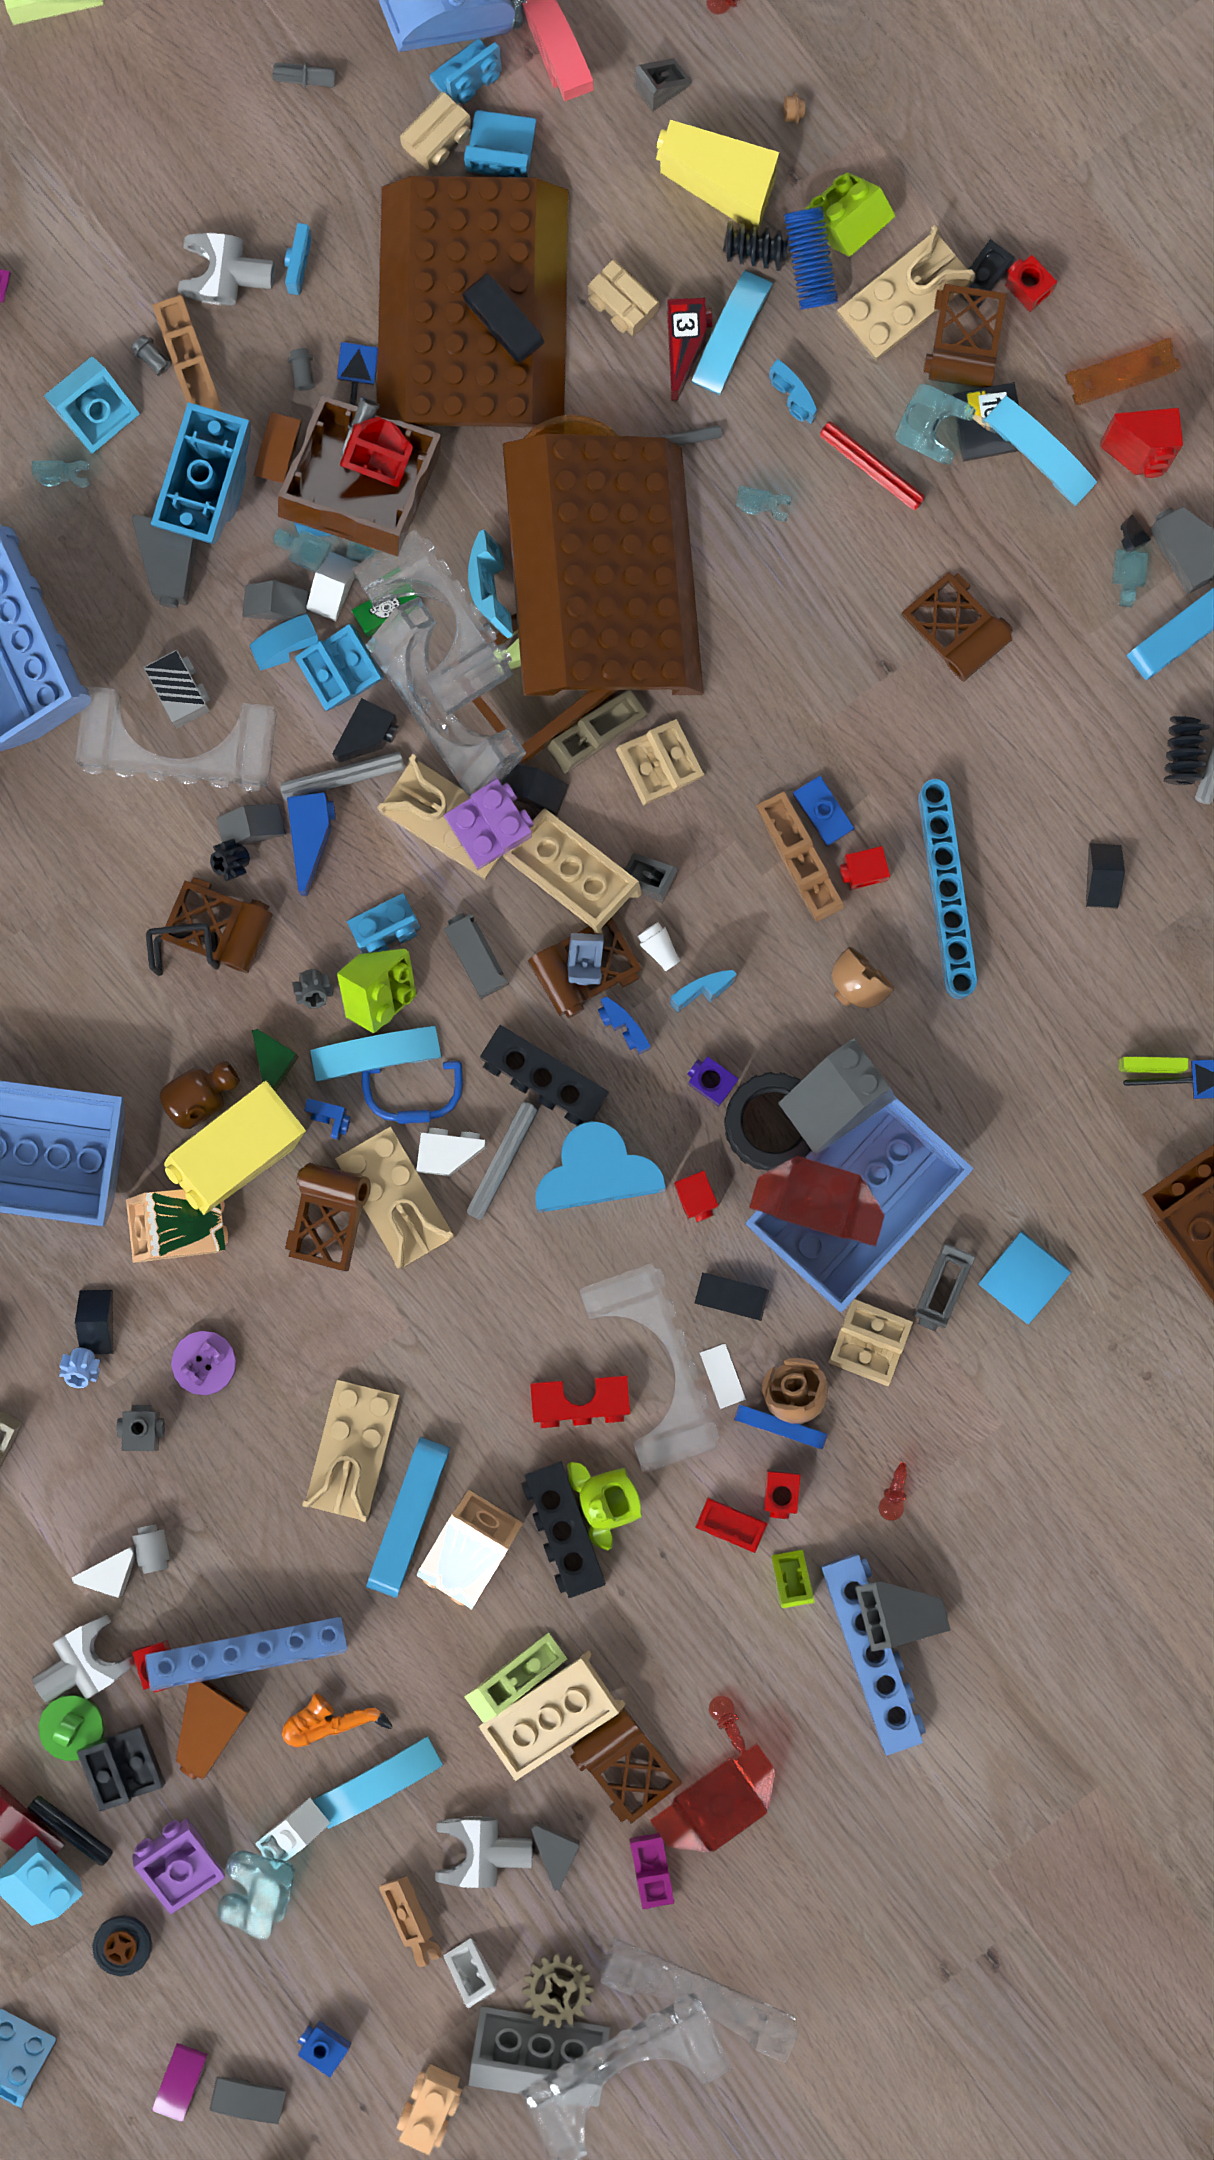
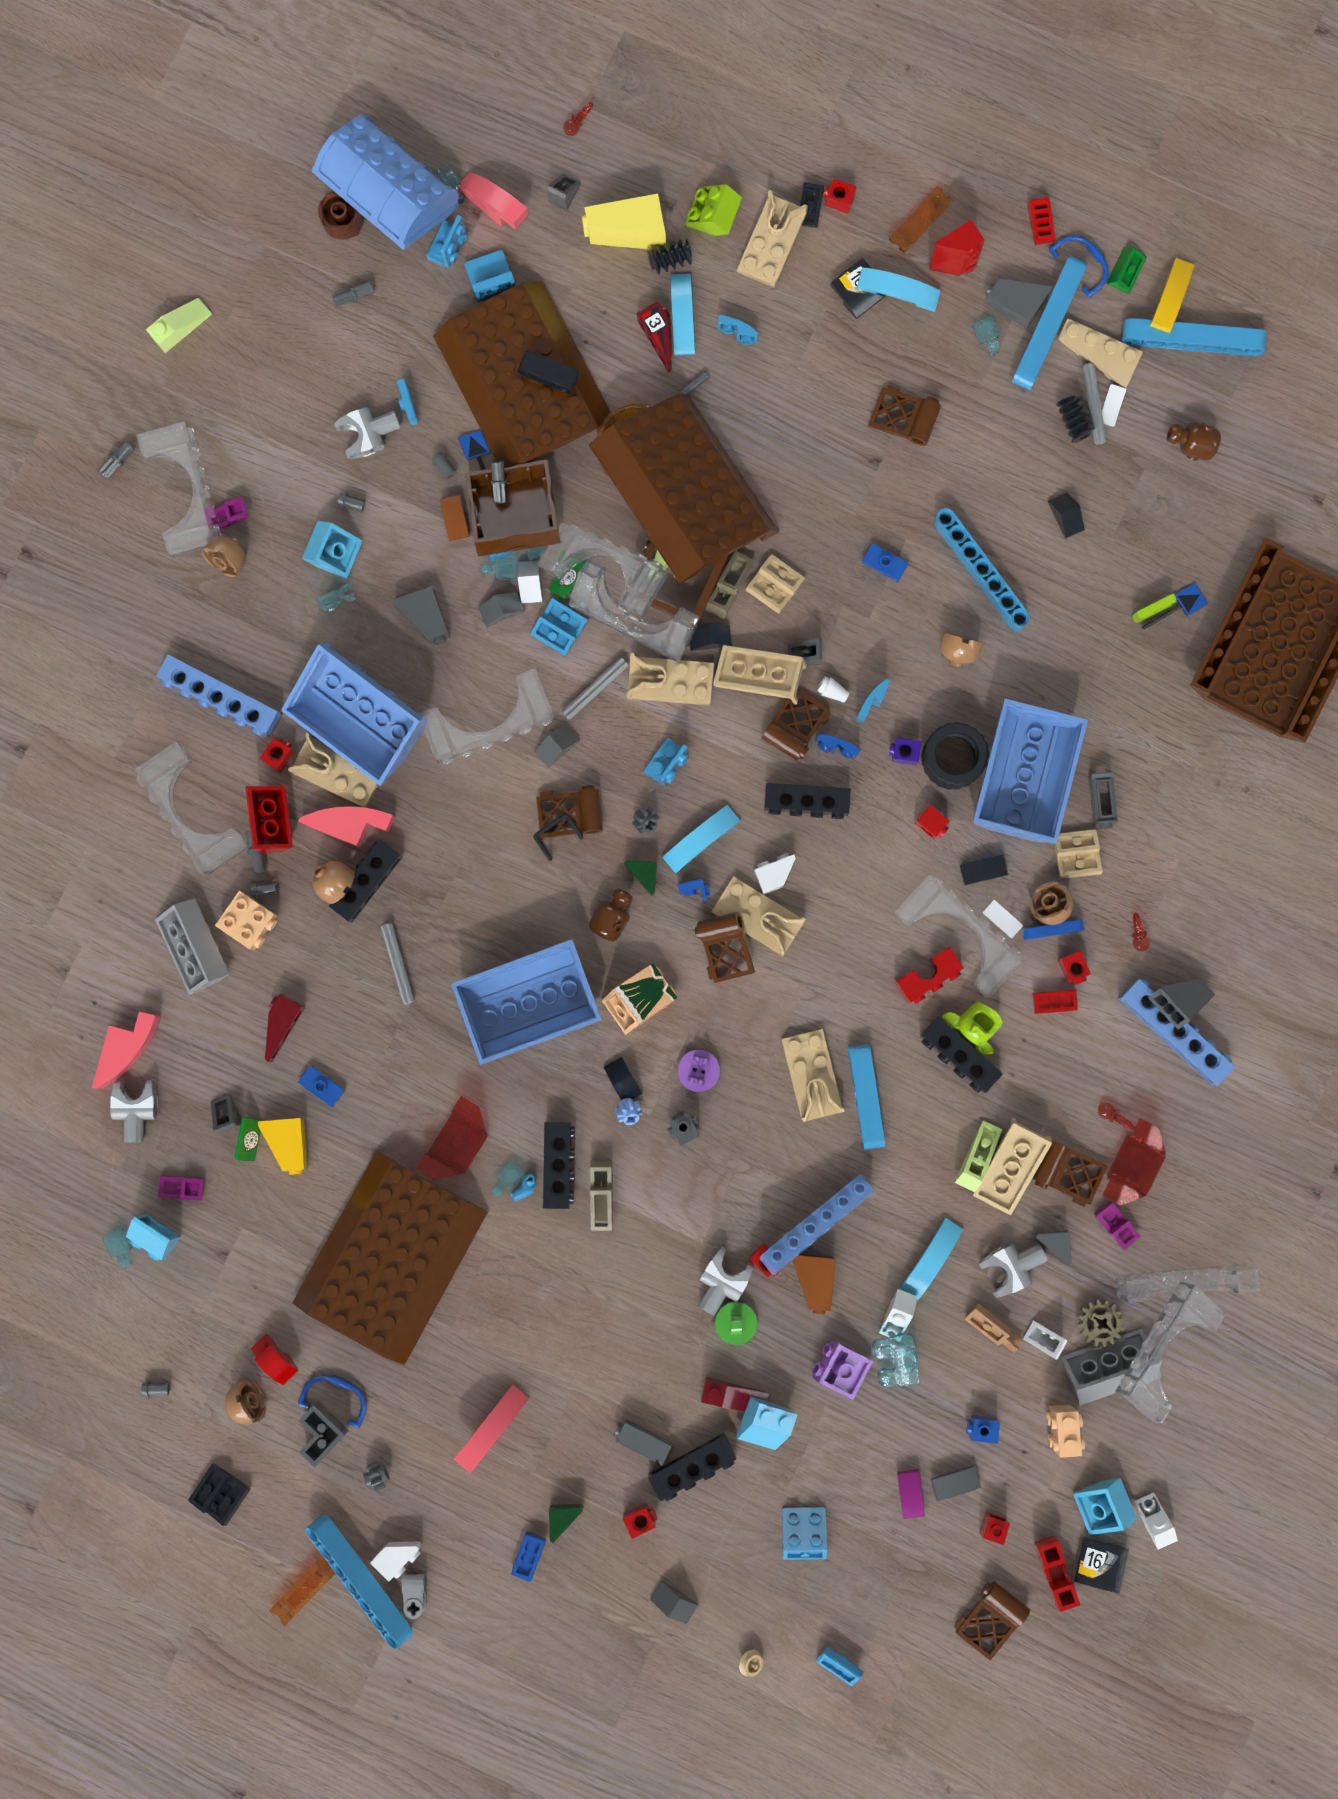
camera: 20 degrees left, 0 degrees up
black axle [28,1796,113,1866] -> none
white slope [72,1546,136,1598] -> none
black slope [77,1724,166,1812] -> none
black wheel [92,1915,152,1977] -> none
light grey brick [132,1524,170,1574] -> none
brick [143,650,211,729] -> none
dark azure brick [151,402,251,544] -> none
medium nougat slope [152,294,224,413] -> none
light yellow slope [164,1081,306,1215] -> none
black gear [210,839,250,881] -> none
dark azure slope [249,614,319,671] -> none
orange piece [281,1692,393,1747] -> none
blue slope [287,793,336,896] -> none
black slope [332,698,399,763] -> none
lime slope [337,949,417,1033] -> none
red slope [340,416,413,487] -> none
blue piece [362,1061,463,1124] -> none
tan brick [400,92,471,170] -> none
slope [416,1489,523,1609] -> none
medium lavender plate [444,779,534,870] -> none
dark grey window [444,913,509,999] -> none
light grey axle [467,1102,537,1220] -> none
medium azure slope [468,529,513,638] -> none
dark azure brick [536,1122,666,1213] -> none
sand blue bracket [567,933,604,985] -> none
tan brick [588,260,659,336] -> none
clear light blue plate [736,486,792,521] -> none
clear red piece [749,1156,885,1247] -> none
medium nougat slope [756,792,844,922] -> none
lime slope [771,1550,814,1608] -> none
dark grey slope [779,1038,896,1155] -> none
medium nougat plate [783,92,805,124] -> none
blue piece [784,207,839,310] -> none
axle [820,421,925,510] -> none
red brick [839,846,890,890] -> none
clear light blue piece [895,384,976,465] -> none
reddish brown piece [923,284,1007,388] -> none
dark azure slope [978,1231,1071,1325] -> none
black tile [1121,515,1151,554] -> none

